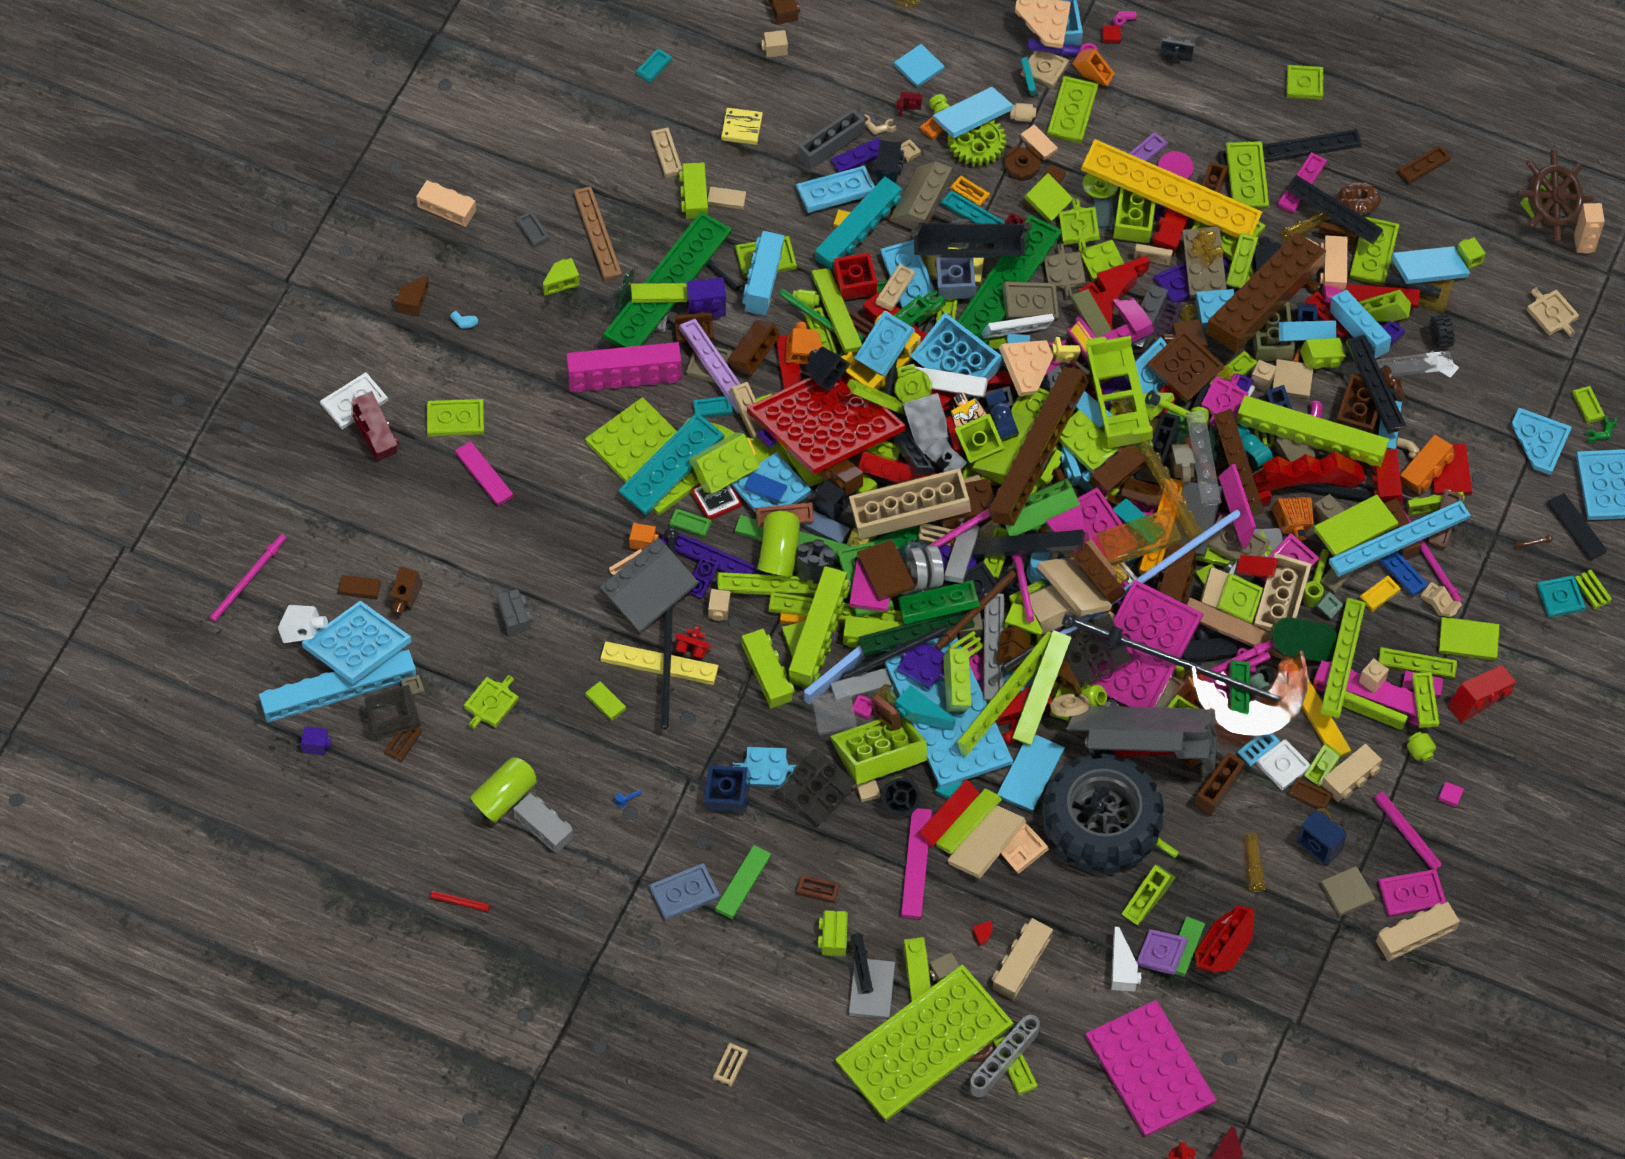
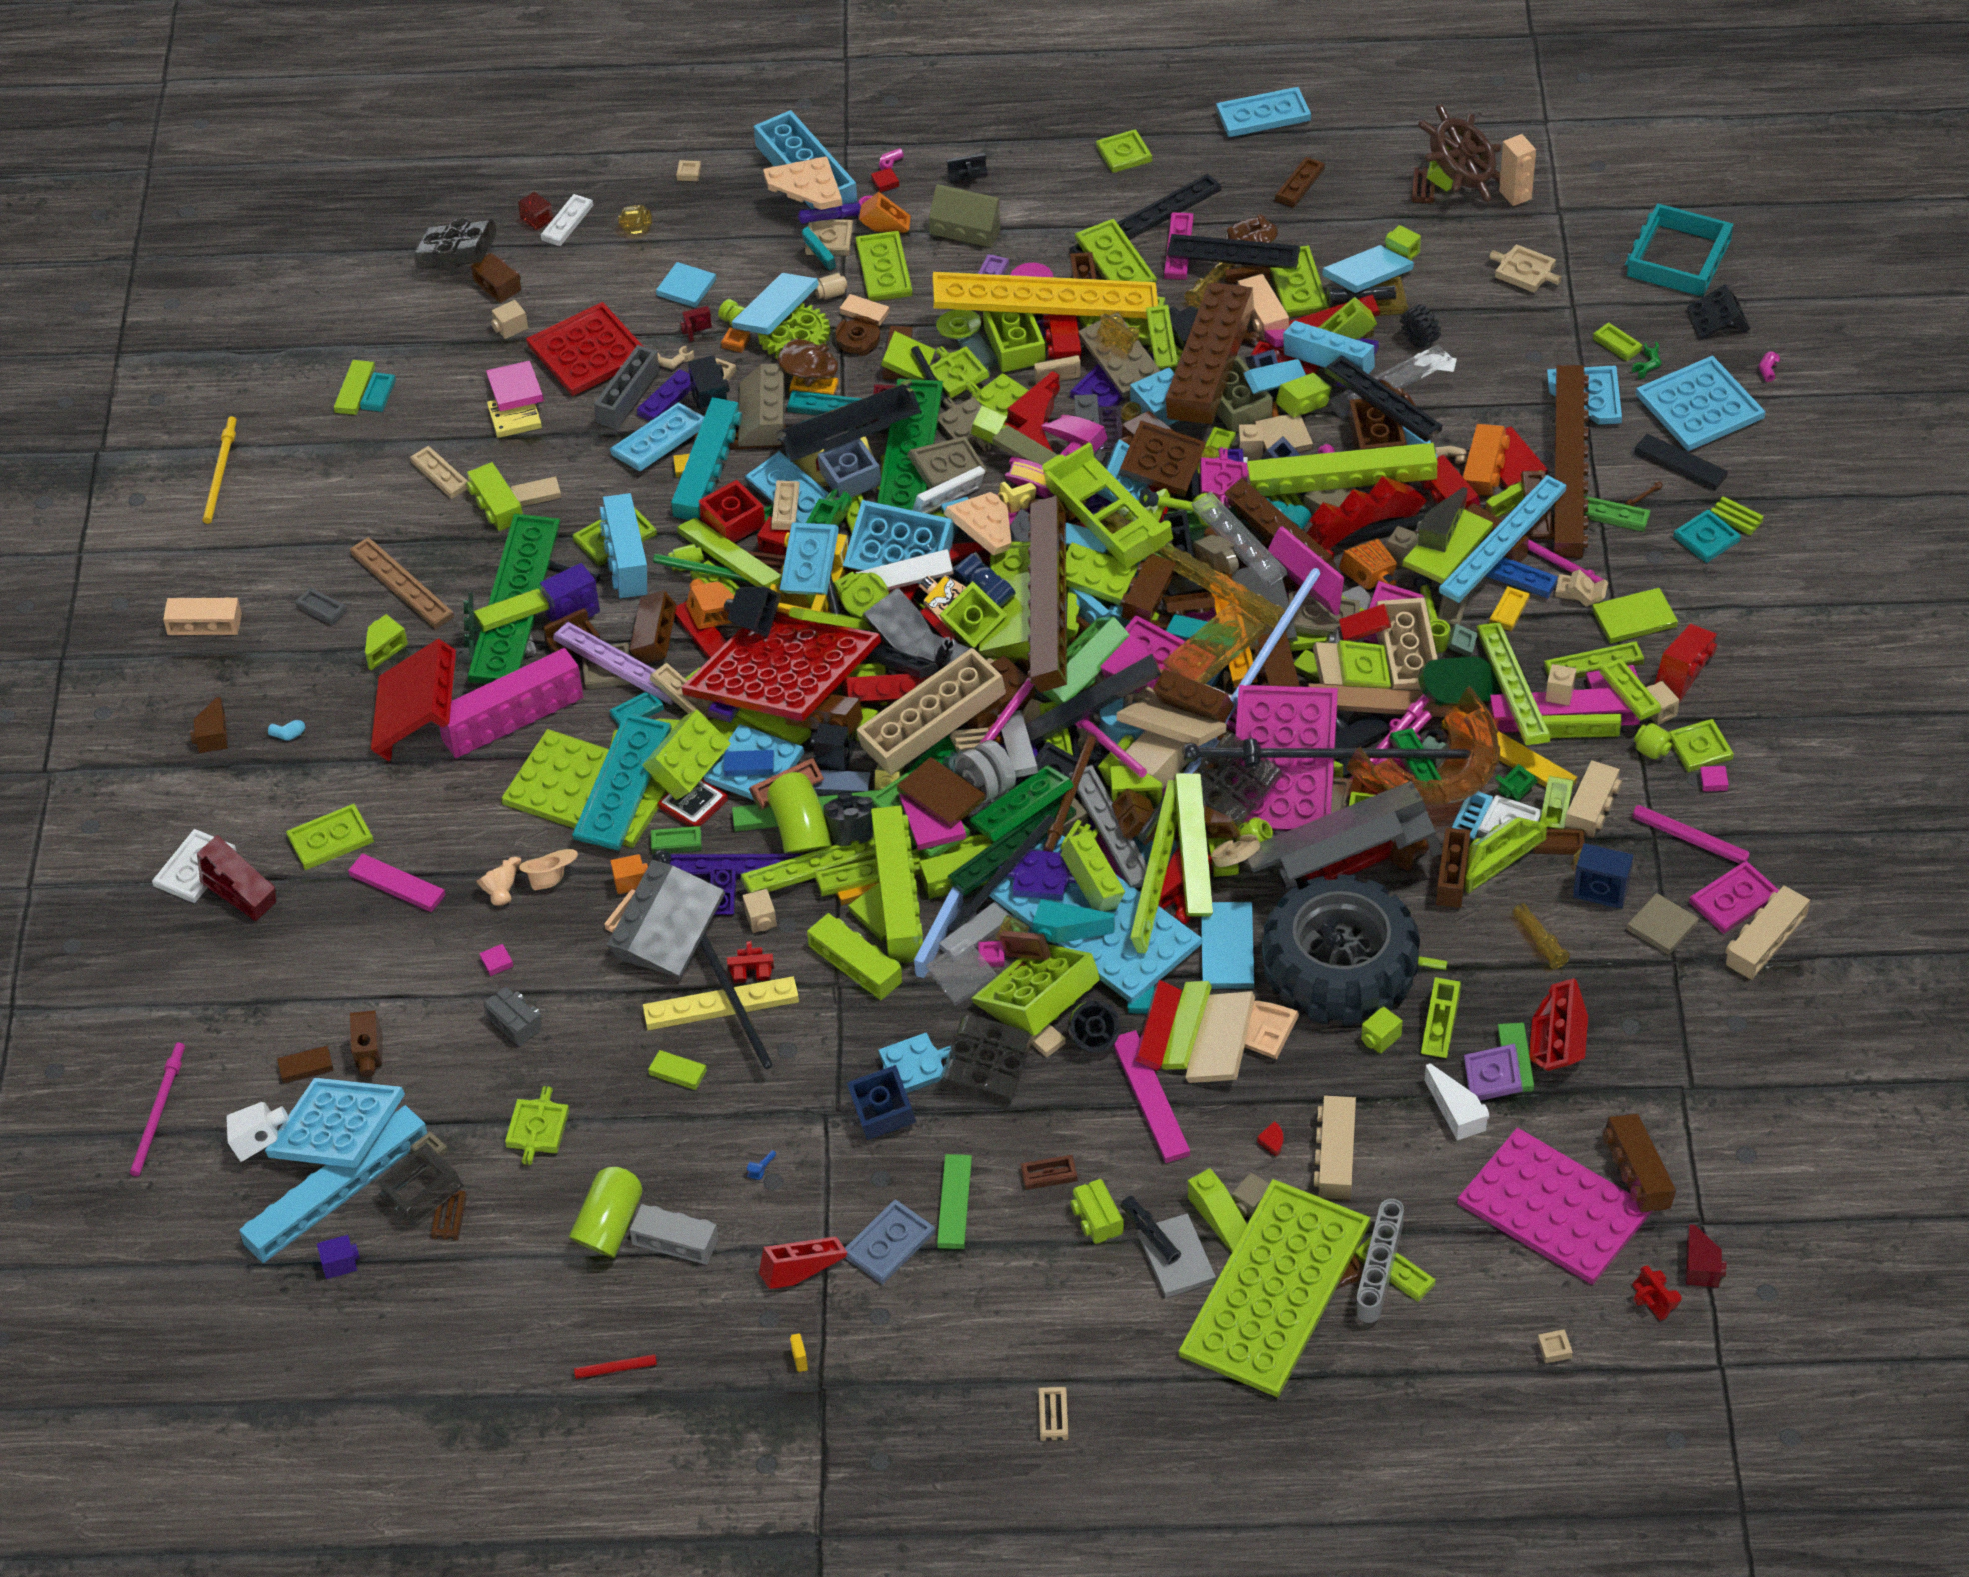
camera: 20 degrees left, 10 degrees down
none -> yellow bar [202,417,237,524]
none -> lime tile [334,360,375,415]
none -> red panel [371,638,456,761]
none -> light nougat hair [476,857,521,906]
none -> dark pink tile [479,944,514,976]
none -> tile [486,361,544,411]
none -> light nougat piece [519,849,578,890]
none -> red plate [526,302,644,396]
none -> red slope [759,1237,847,1289]
none -> reddish brown piece [777,339,838,387]
none -> yellow tile [790,1333,808,1372]
none -> black bar [911,346,947,405]
none -> olive slope [929,184,1001,248]
none -> lime brick [971,405,1007,444]
none -> medium azure plate [1216,87,1311,137]
none -> lime brick [1361,1007,1403,1054]
none -> copper tile [1412,167,1435,203]
none -> clear smoke slope [1415,487,1468,552]
none -> lime wedge [1465,817,1547,894]
none -> green bracket [1495,764,1538,802]
none -> reddish brown brick [1554,365,1589,558]
none -> bright green tile [1584,496,1651,532]
none -> reddish brown brick [1602,1114,1676,1212]
none -> tan brick [1646,681,1679,725]
none -> lime tile [1669,719,1734,773]

